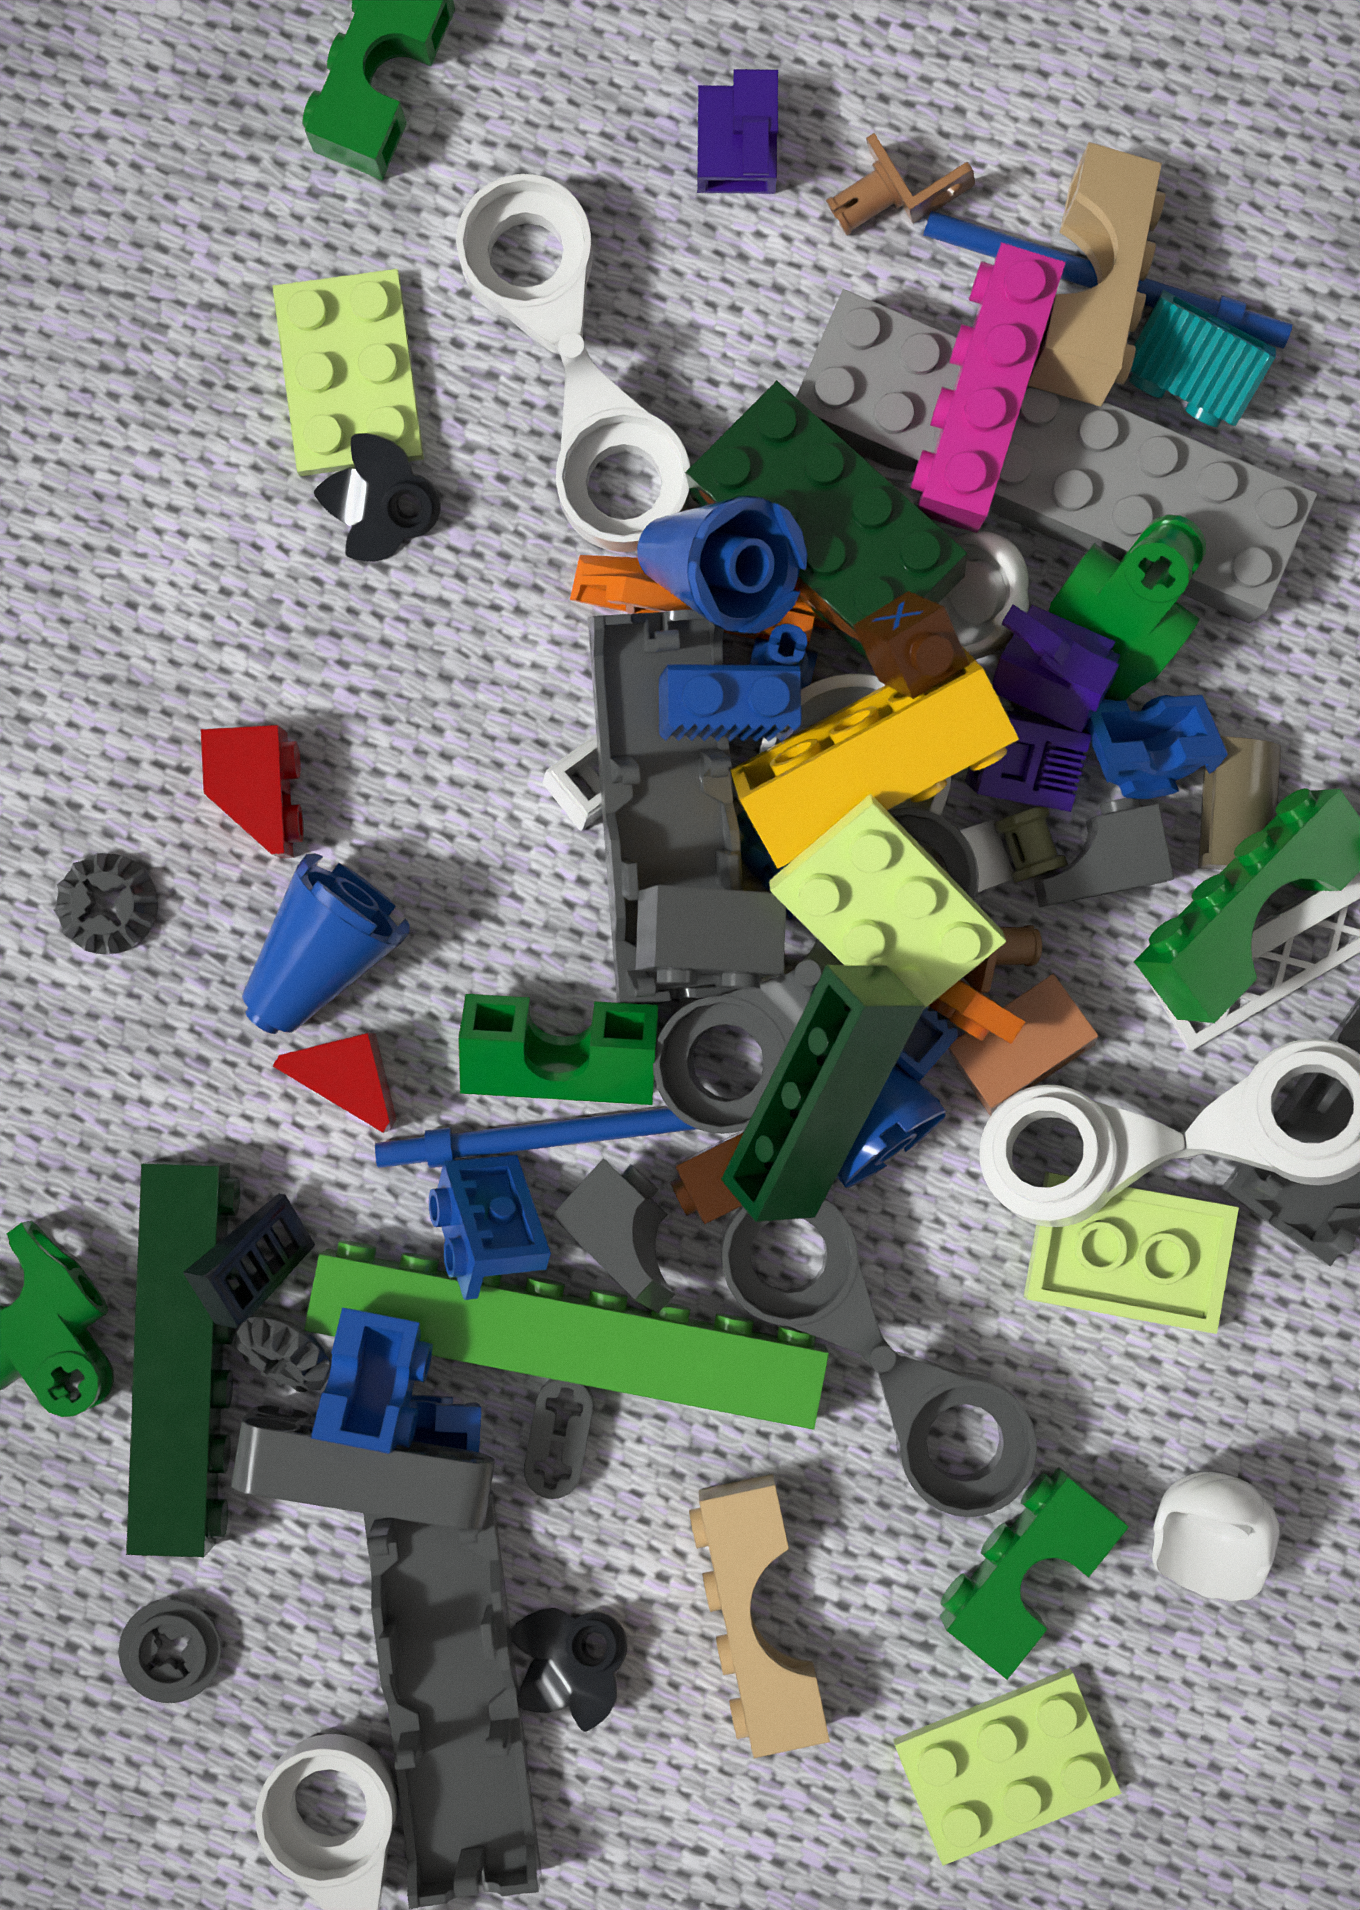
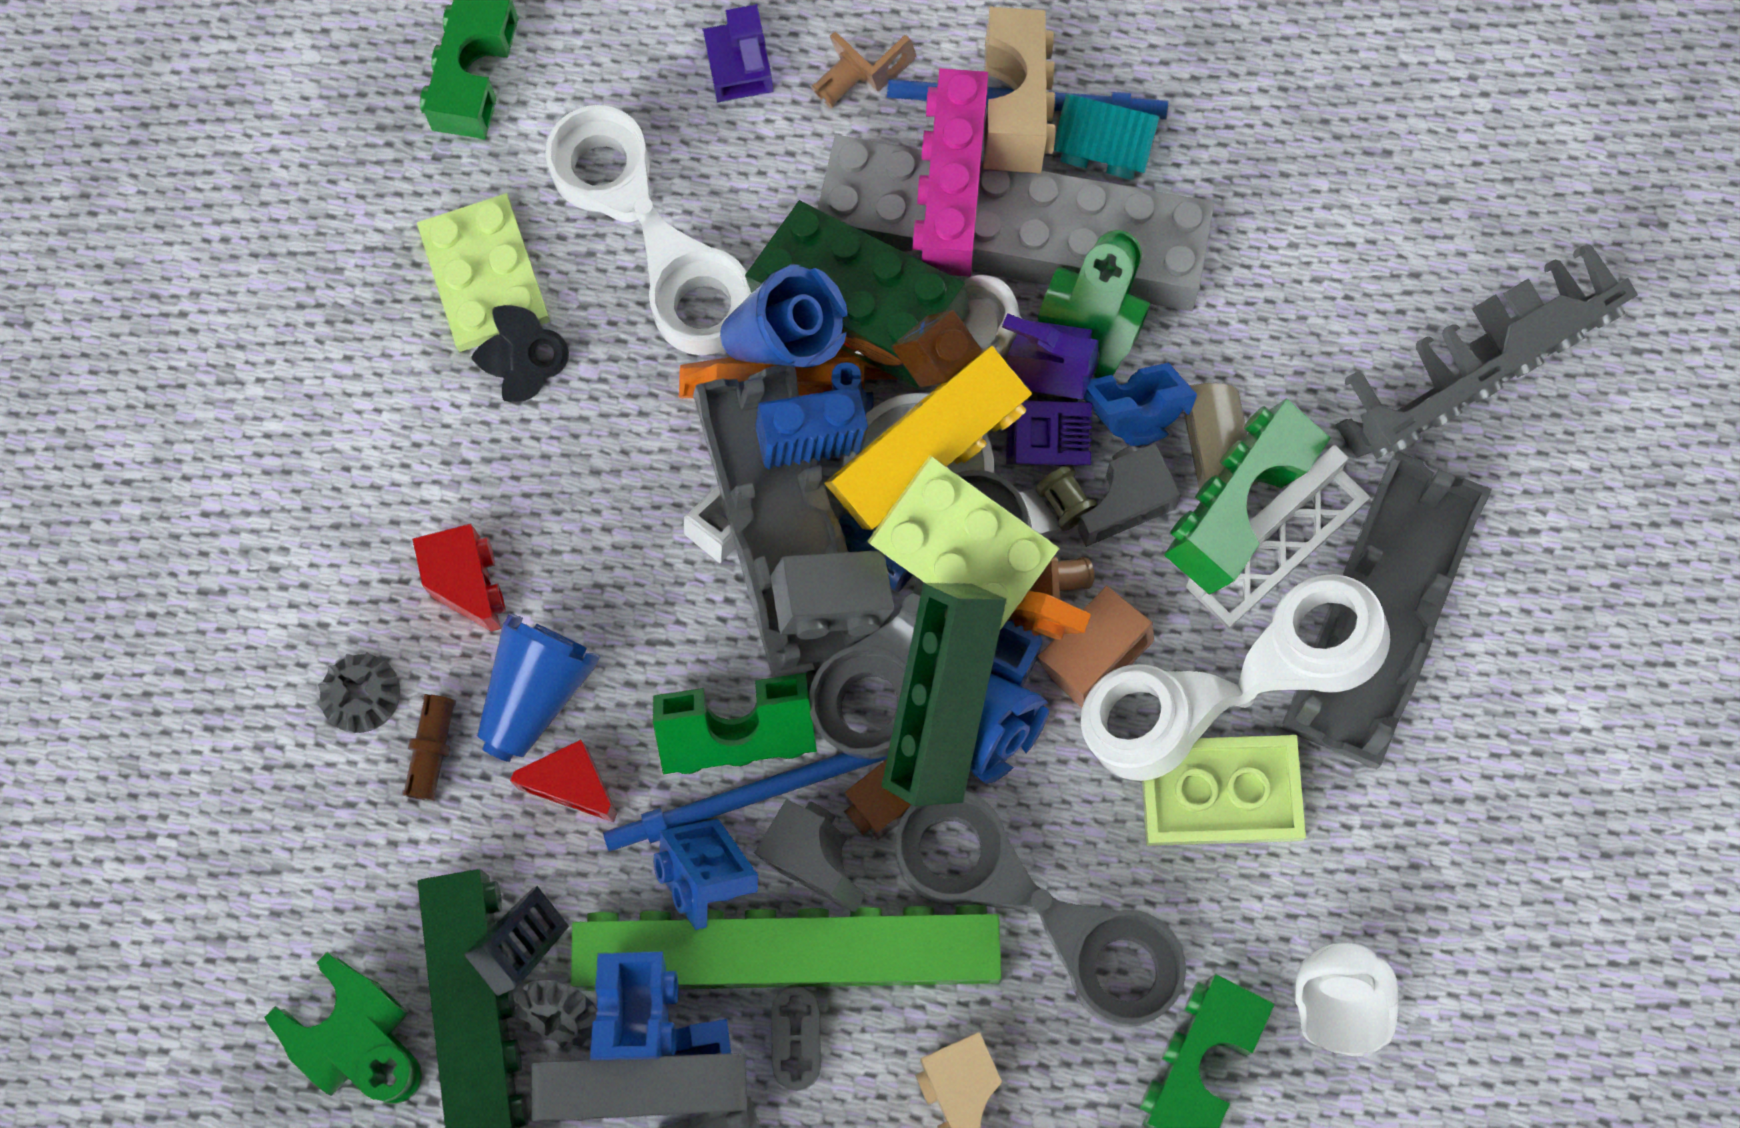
camera: 10 degrees left, 15 degrees down
none -> reddish brown pin [402,694,456,801]

